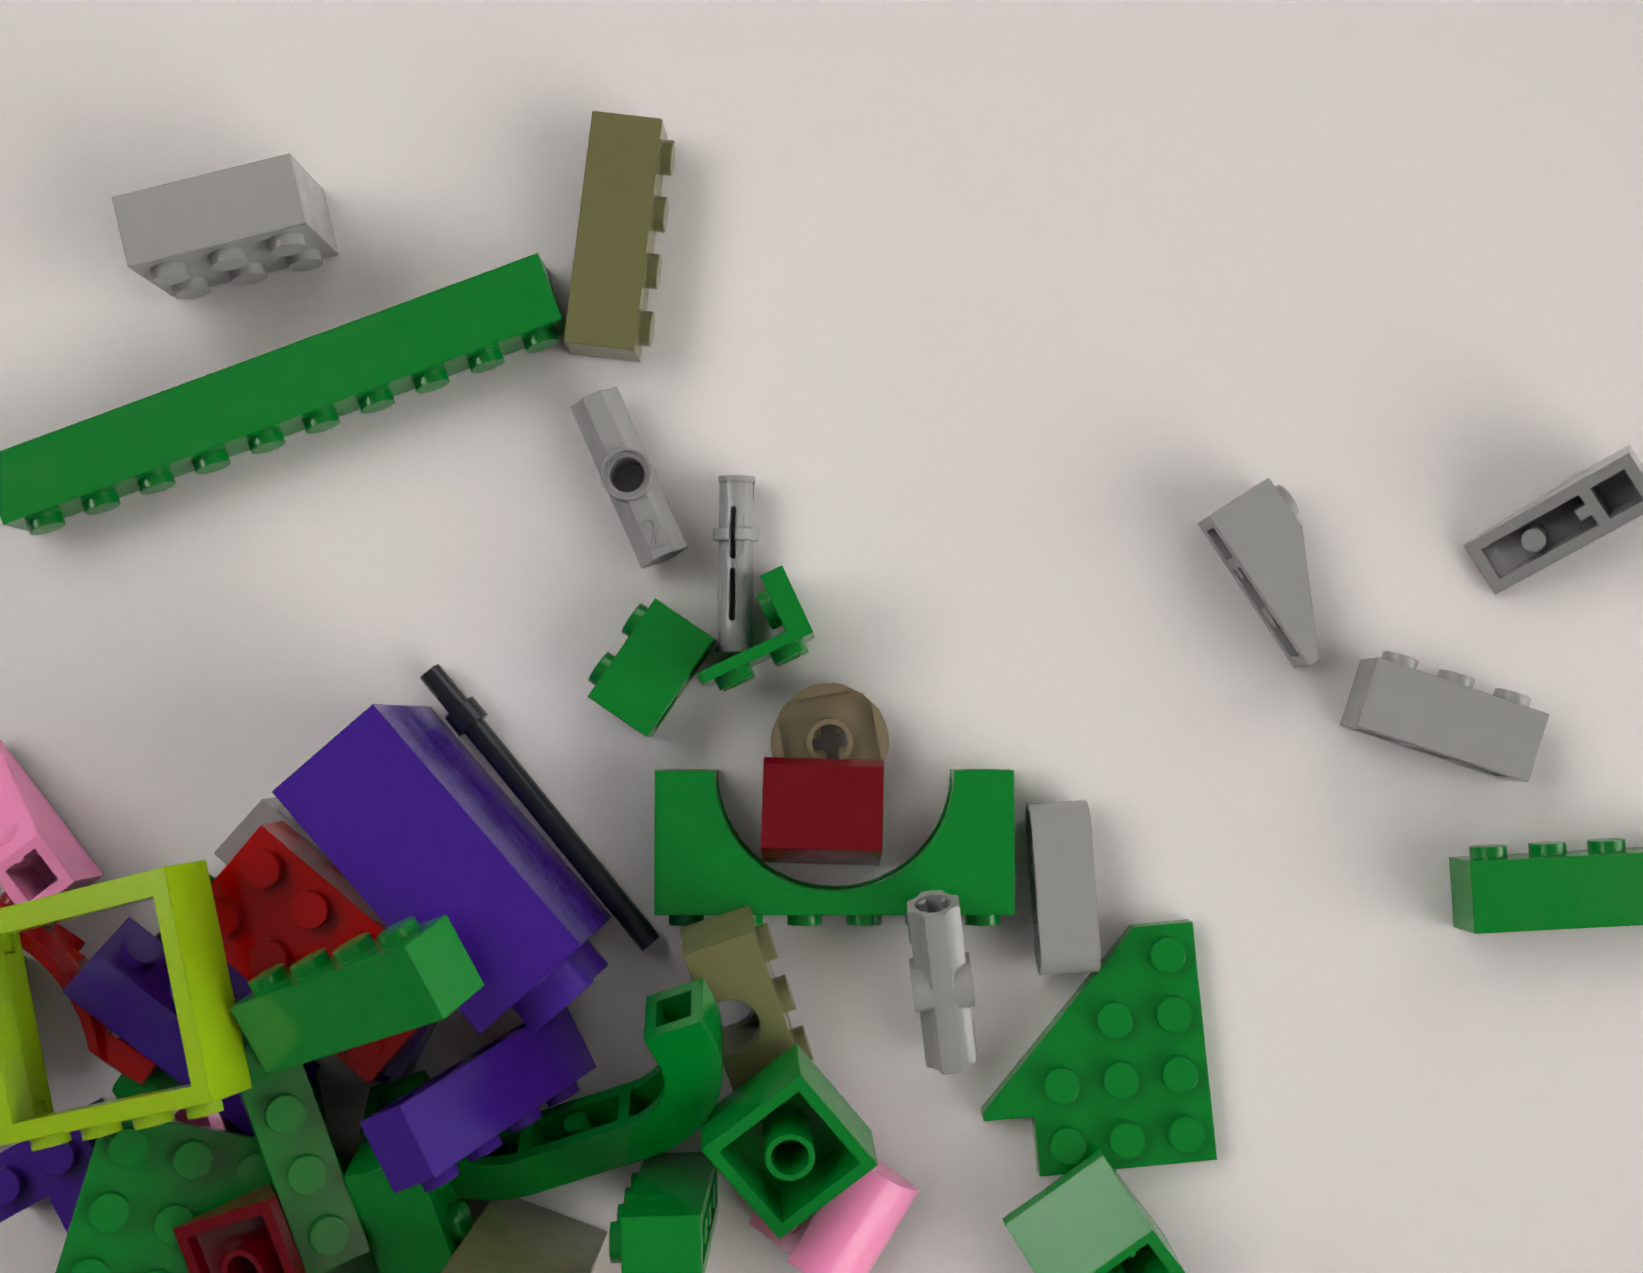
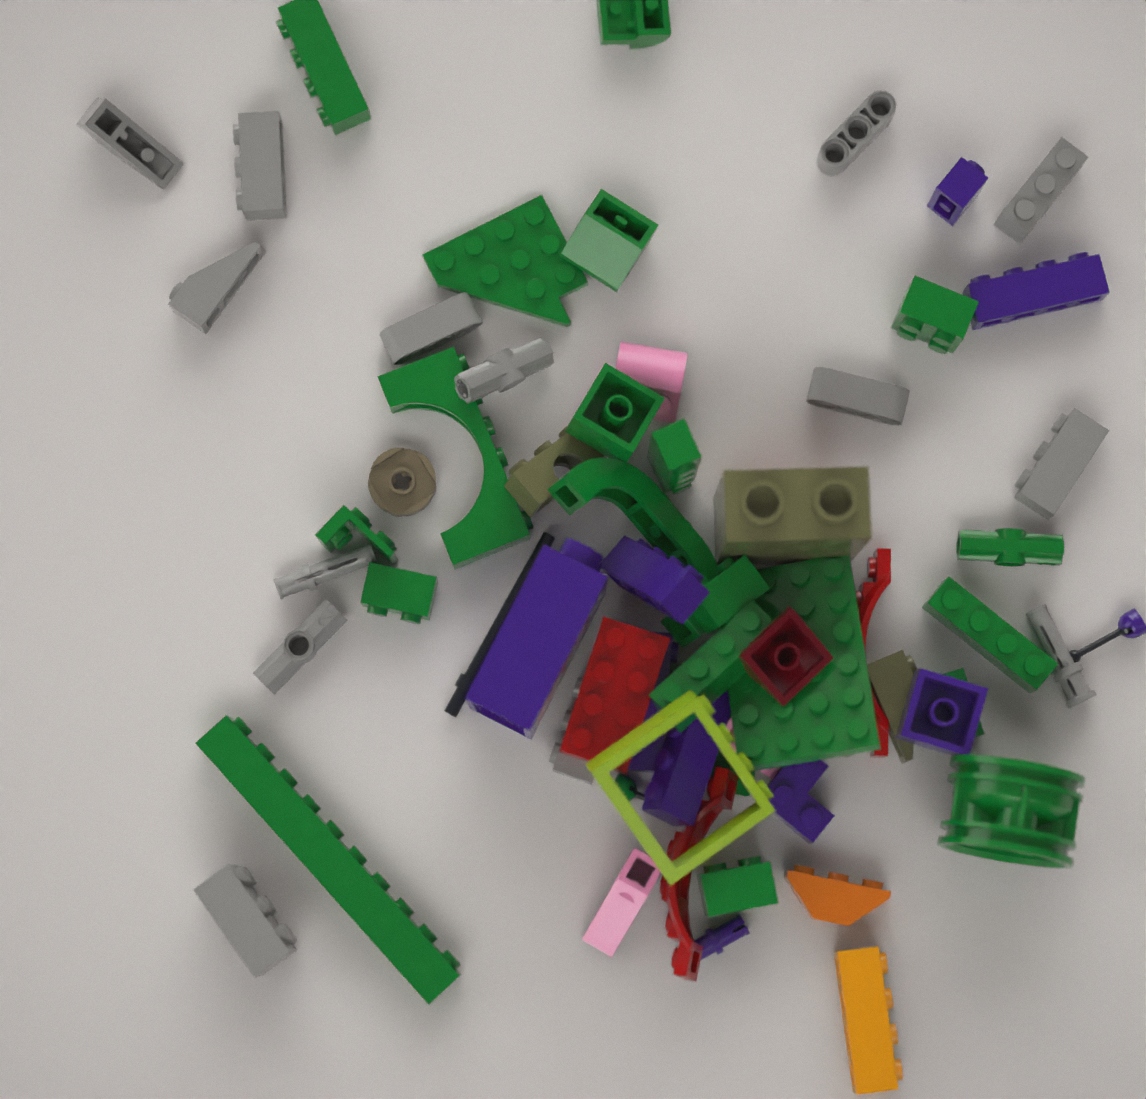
camera: 115 degrees left, 5 degrees down
green brick [230,915,484,1075] -> none
olive brick [563,111,676,362] -> none
dark red slope [760,757,884,866] -> none

